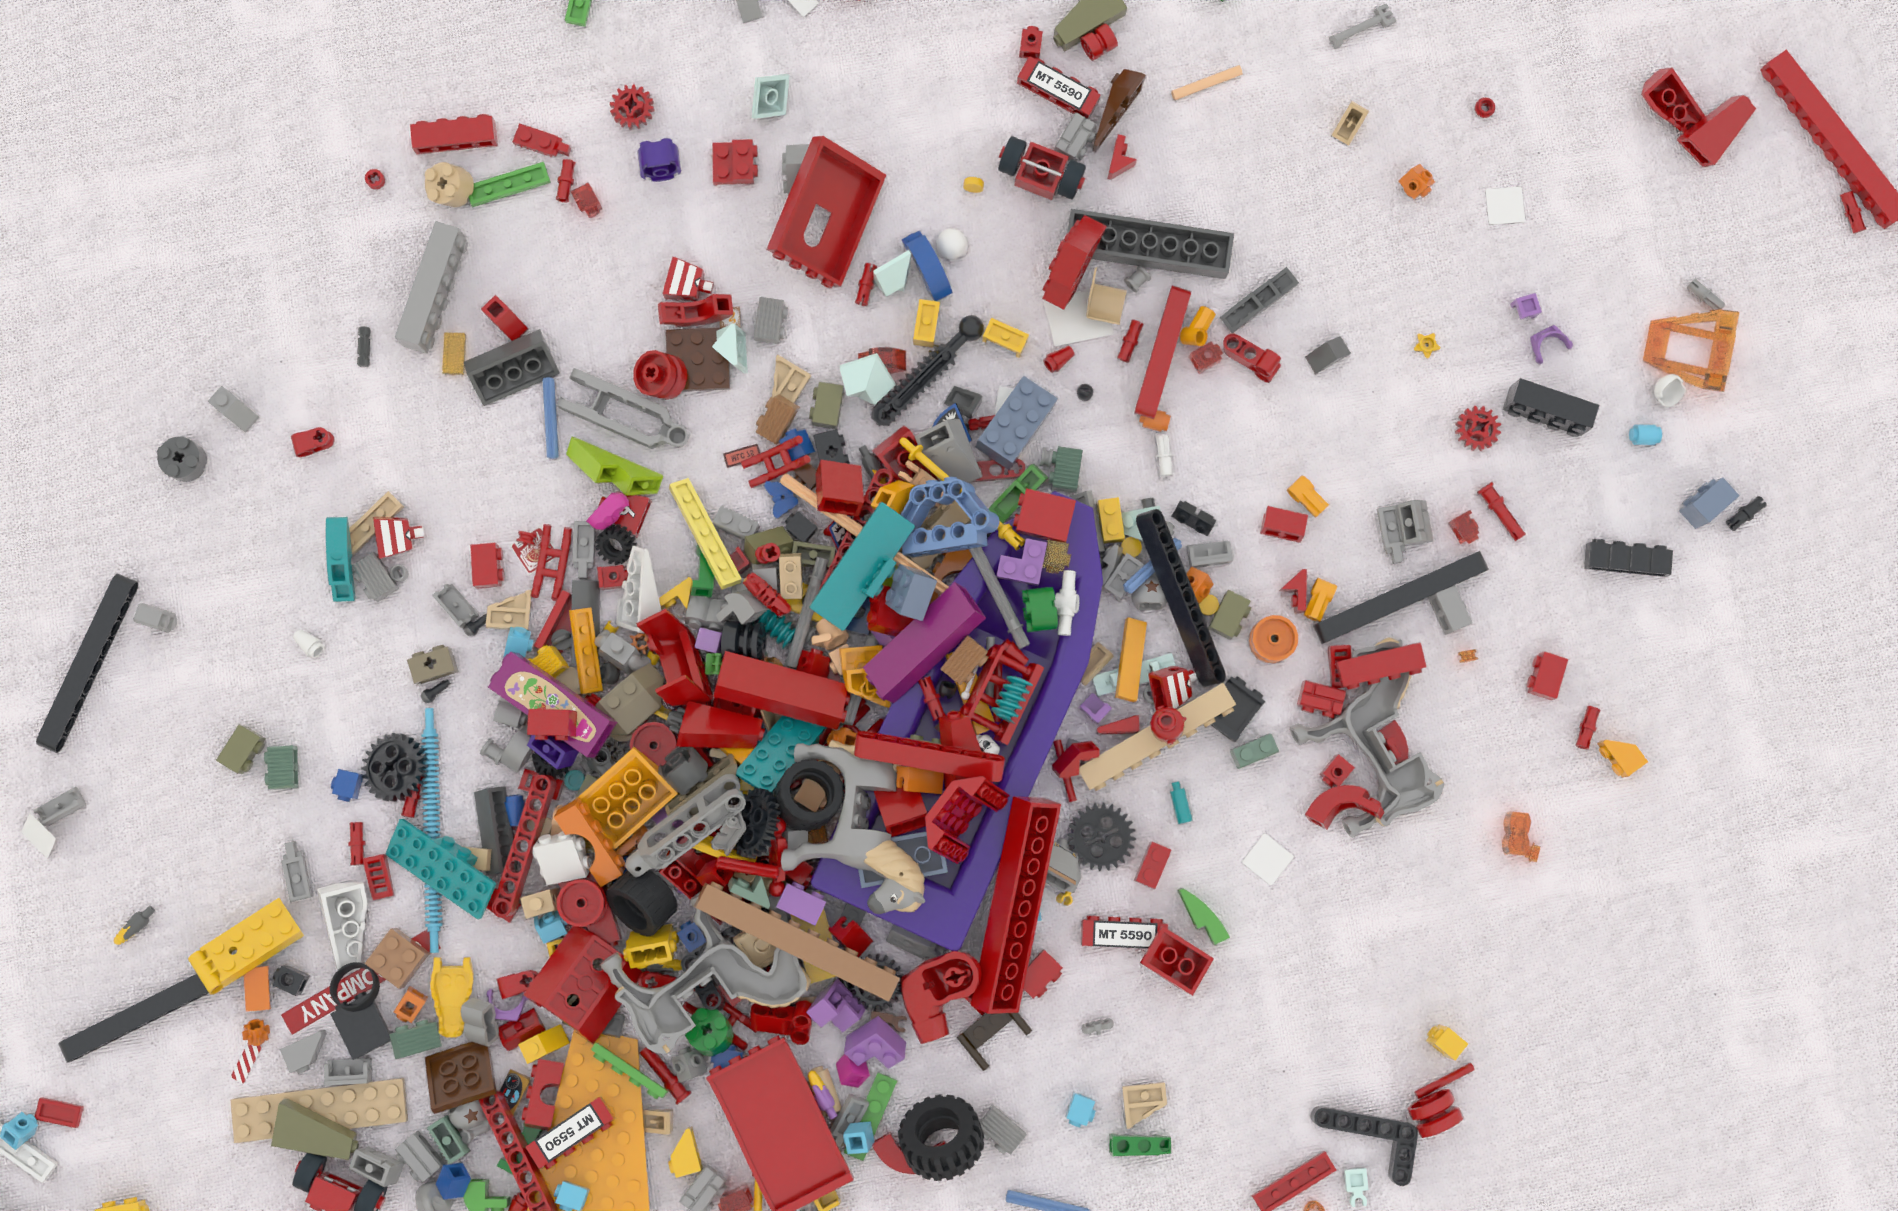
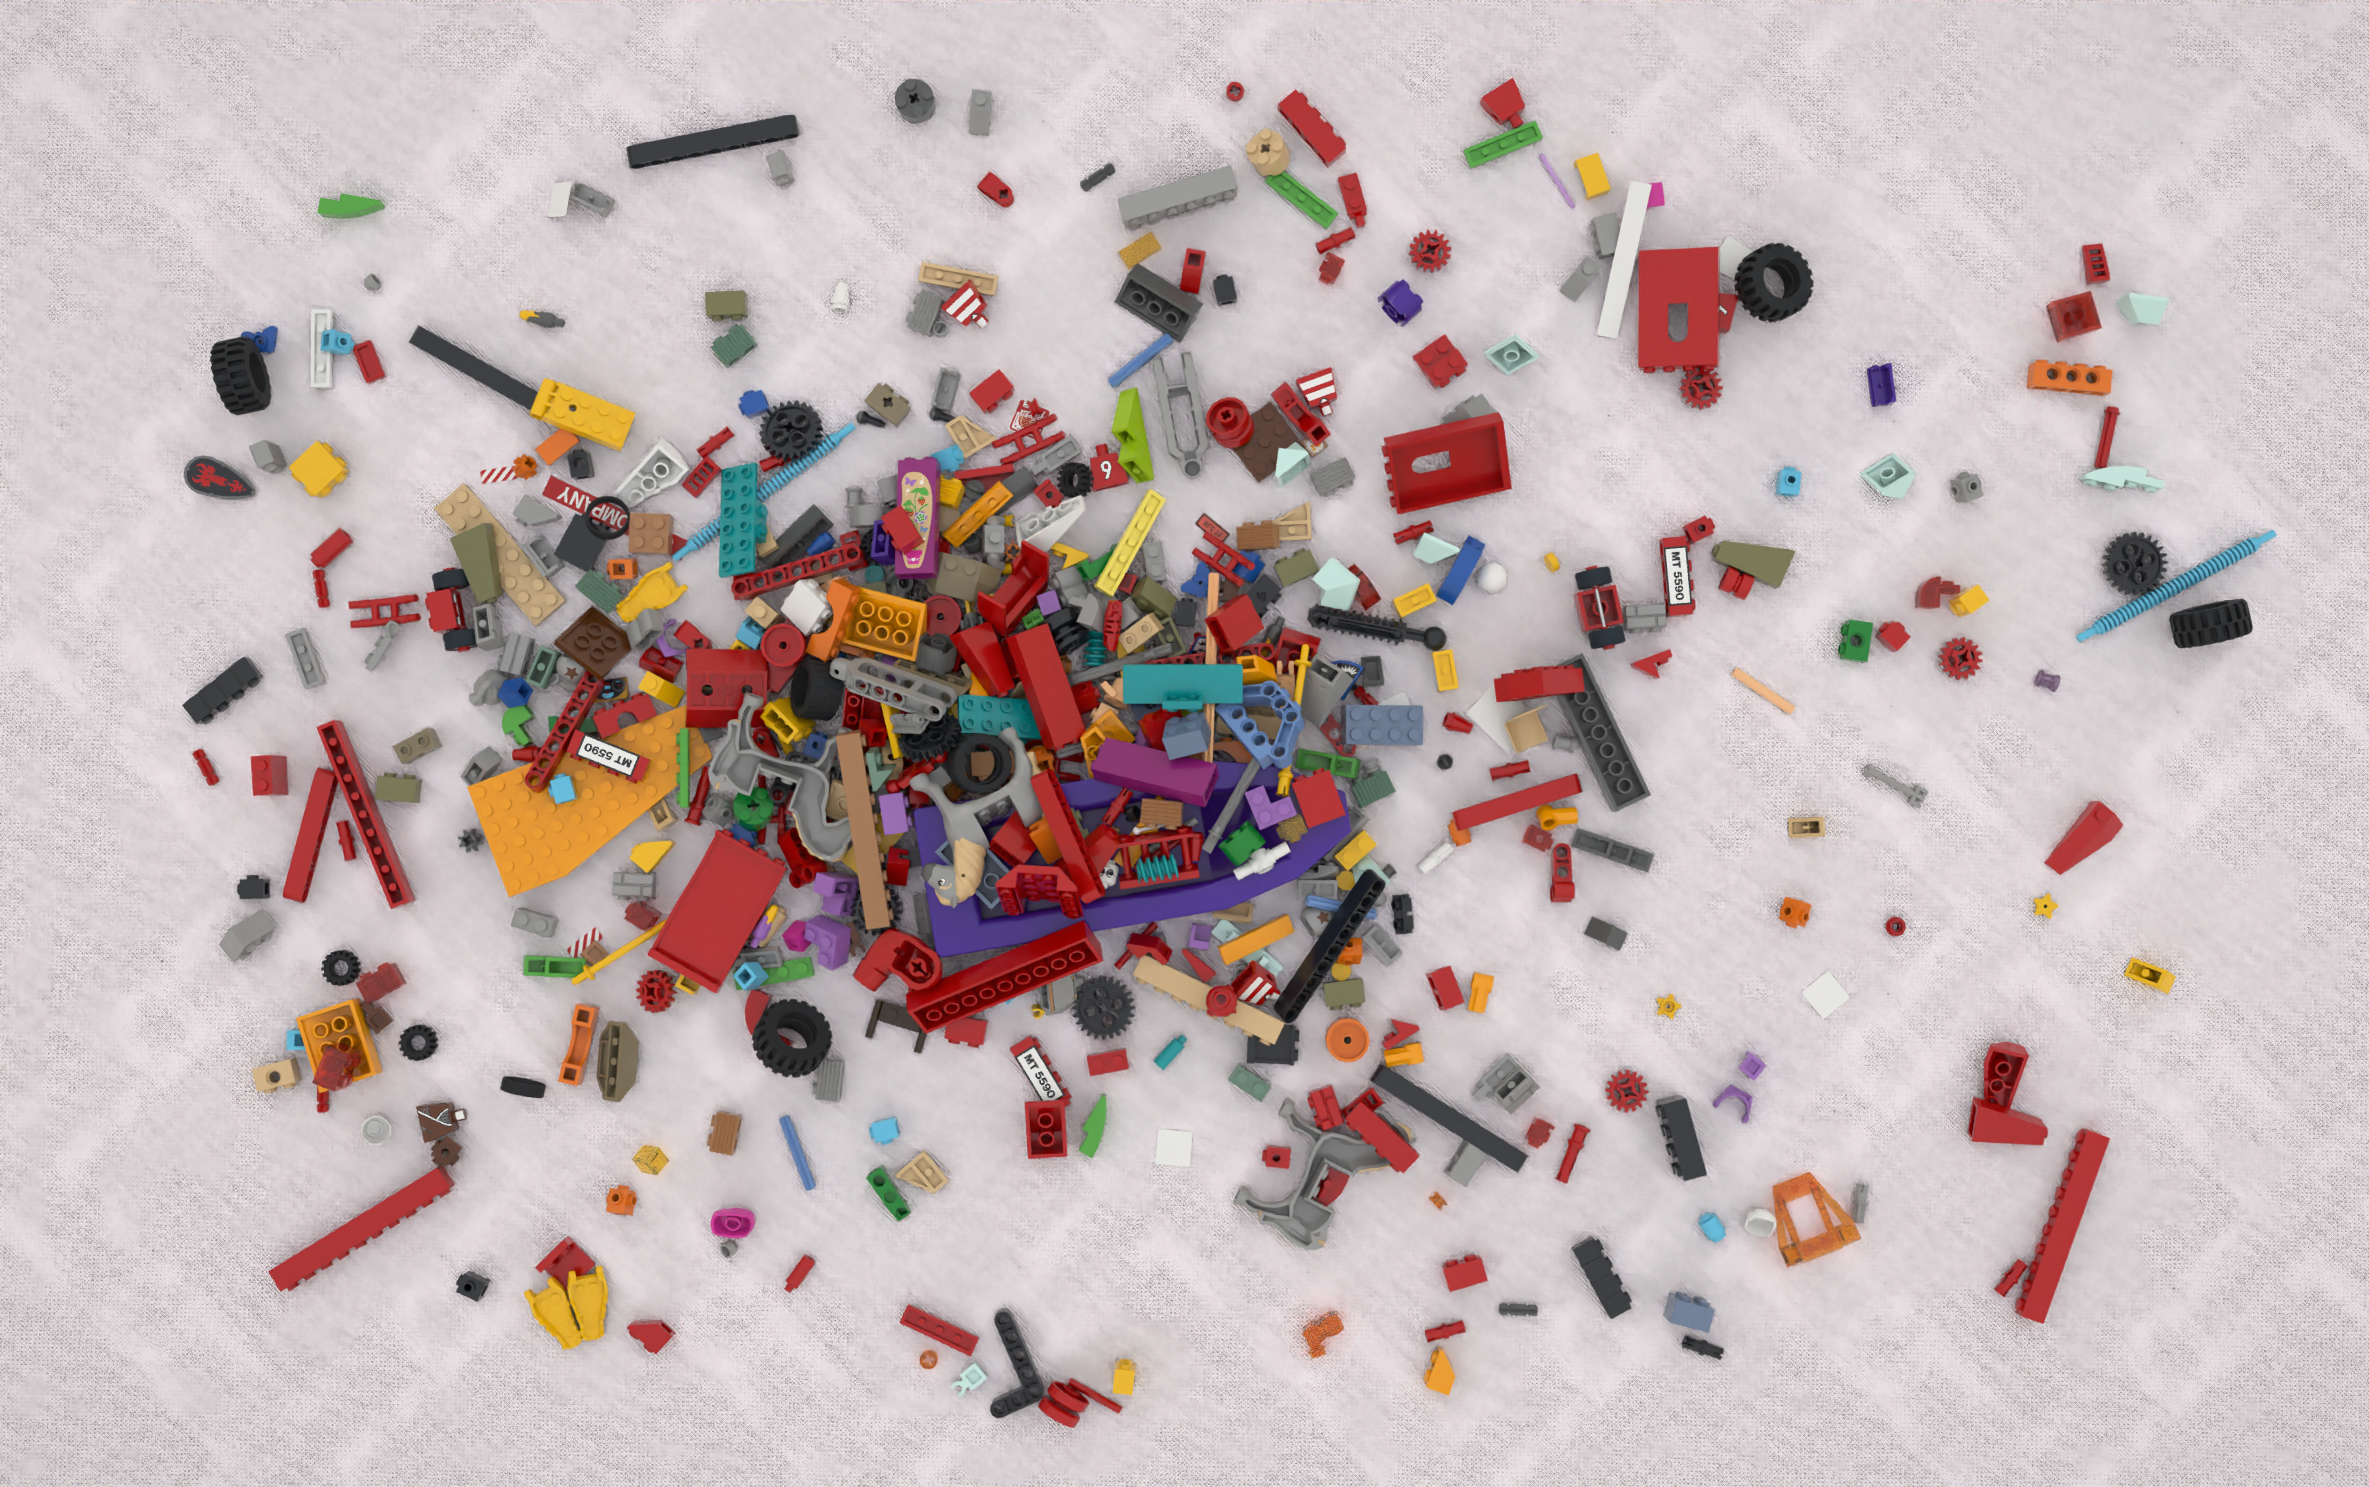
camera: 60 degrees right, 5 degrees up
light grey hinge [281,841,313,902] -> none
teal slope [325,517,356,602] -> none
dark pink piece [586,492,629,530] -> none
red axle [716,856,780,879] -> none
red bush [755,543,780,564] -> none
light grey piece [1081,1018,1114,1035] -> none
reddish brown wedge [1092,69,1146,153] -> none
red arch [1305,785,1385,830] -> none
none -> black brick [1213,274,1237,306]
none -> dark grey axle [1499,1304,1538,1316]

